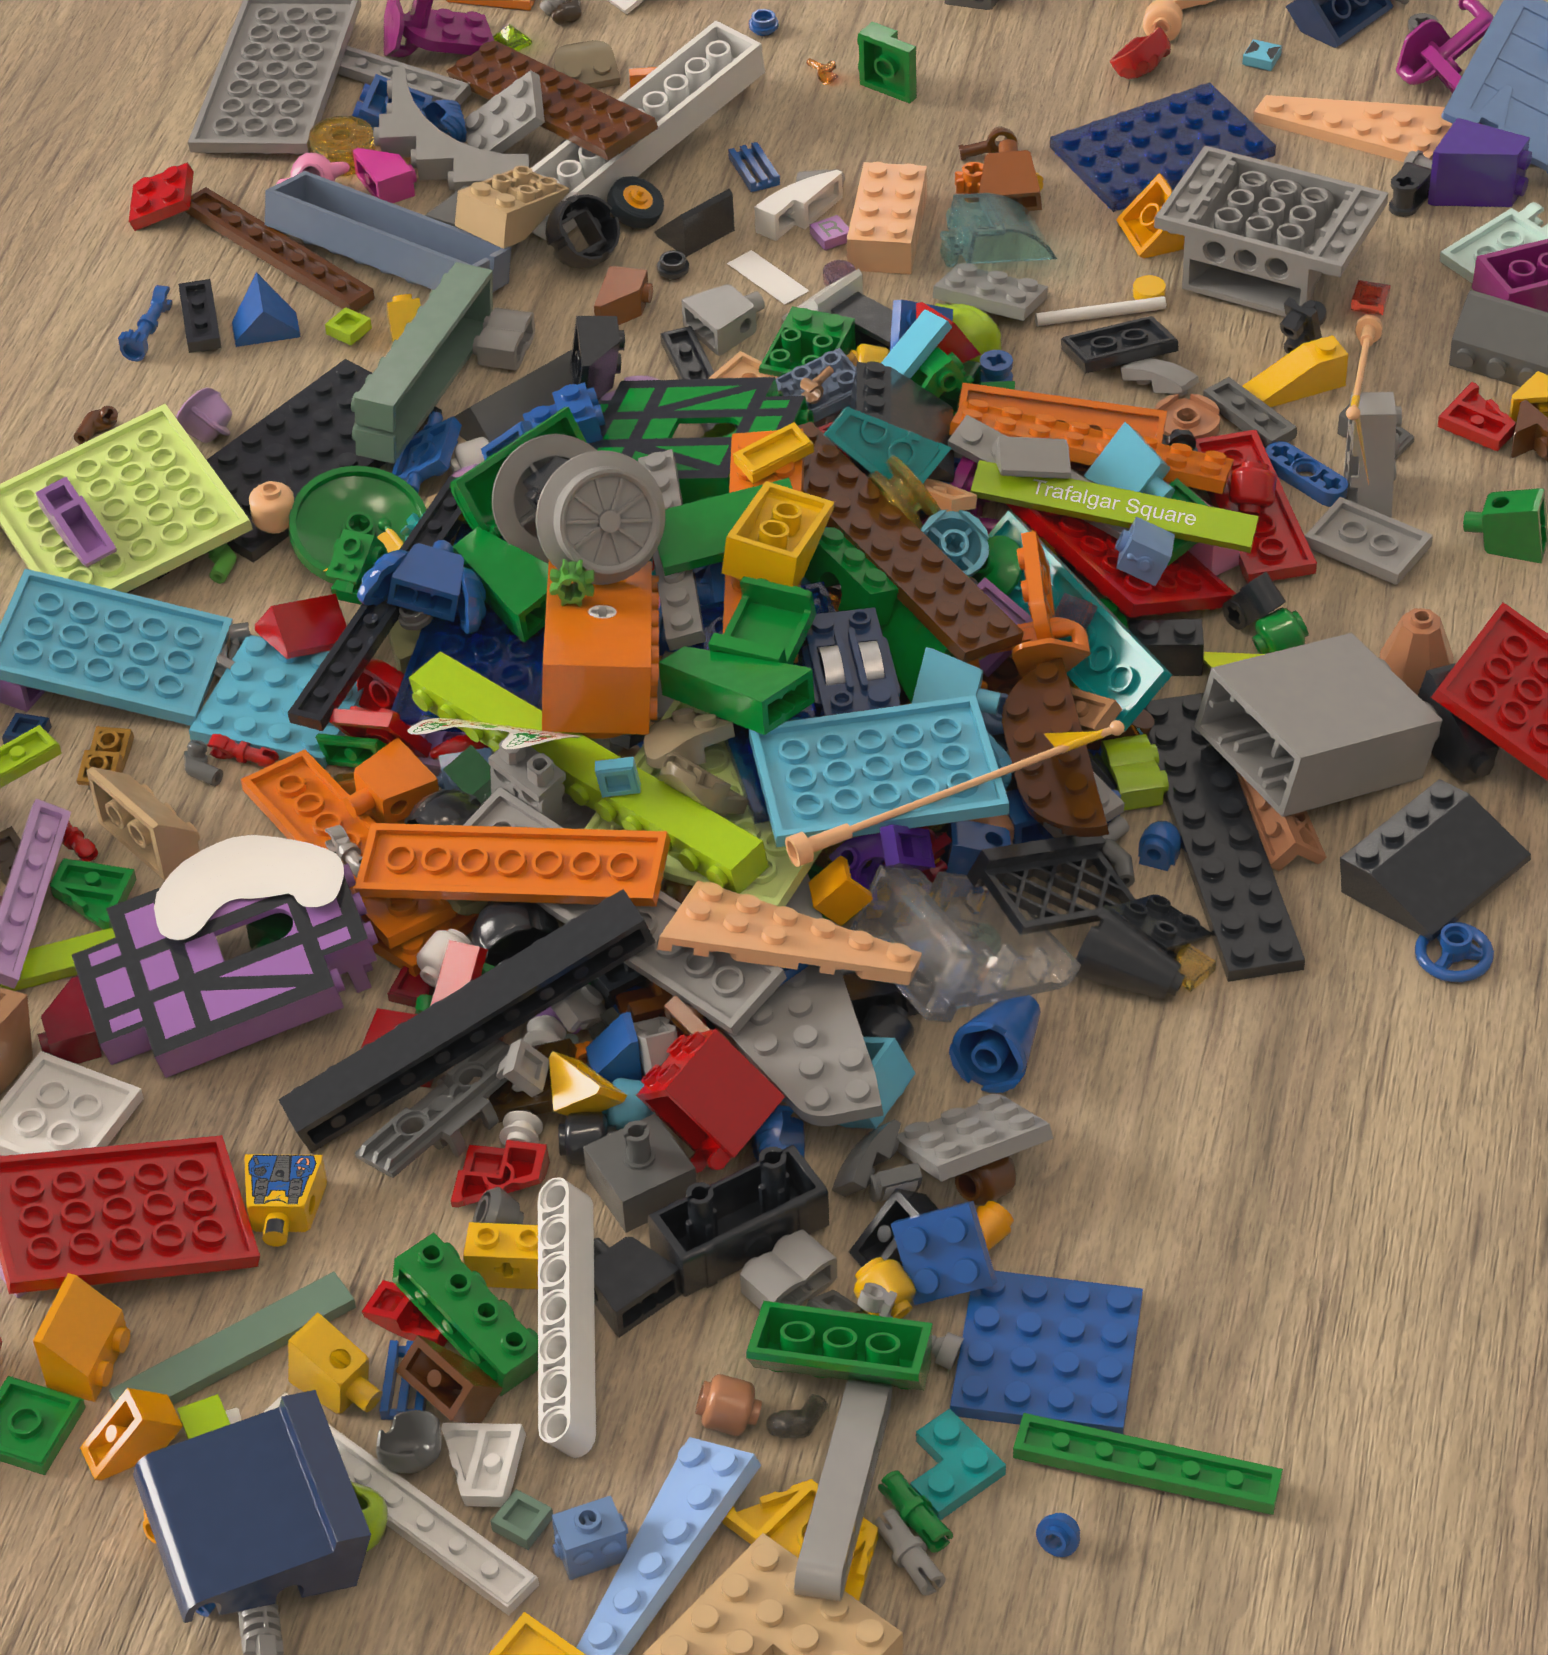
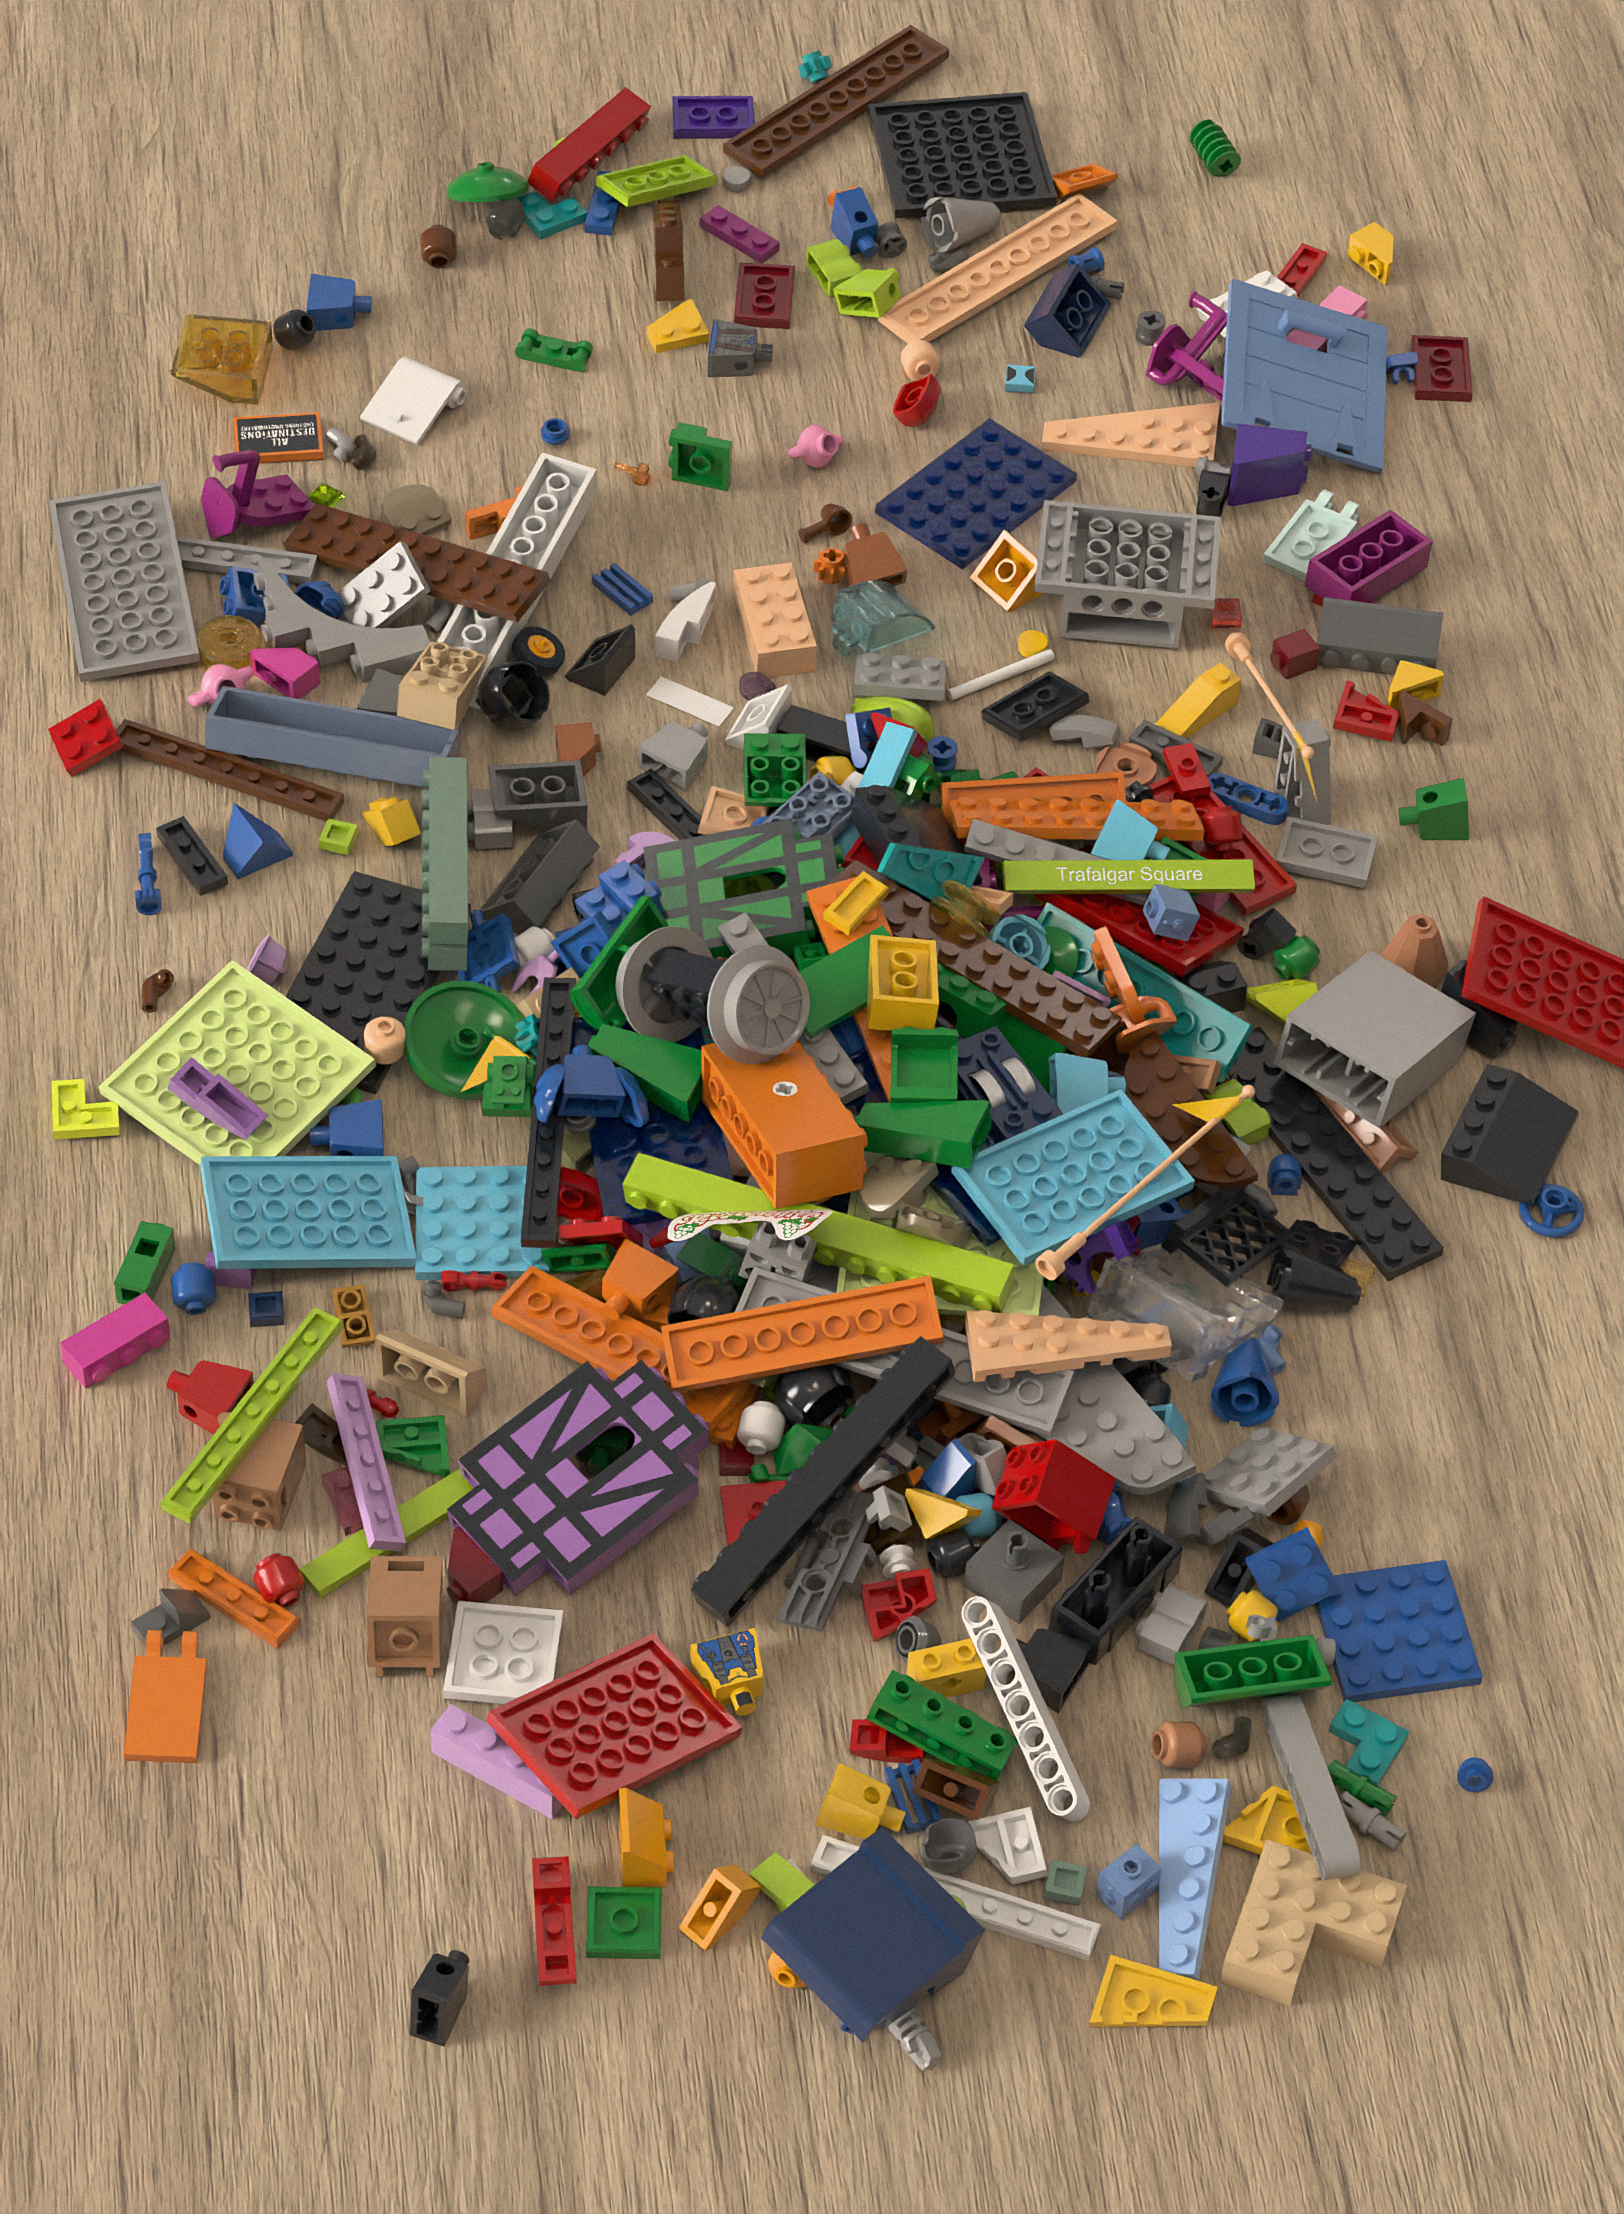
camera: 25 degrees left, 5 degrees up
sand green tile [109,1271,356,1405] -> none
white sticker [154,835,344,940] -> none
red slope [255,593,347,659] -> none
light grey piece [325,825,363,878] -> none
tile [430,940,488,1006] -> none
bright green gear [550,559,595,606] -> none
black slope [570,316,625,400] -> none
medium azure tile [595,757,641,797] -> none
black plate [657,250,689,280] -> none
medium nougat hand [800,366,834,404] -> none
light orange panel [808,856,873,926] -> none
medium lavender tile [809,215,849,250] -> none
light grey slope [995,436,1071,479] -> none
green plate [1013,1413,1283,1515] -> none
tile [1054,593,1097,629] -> none
black hips [1280,297,1327,354] -> none
none -> blue torso [310,1099,384,1156]
none -> dark grey slope [488,760,588,830]
none -> bright pink piece [788,425,844,468]
none -> red plate [1162,743,1211,799]
none -> medium blue arm [1258,1325,1287,1374]
none -> dark red brick [1270,628,1320,680]

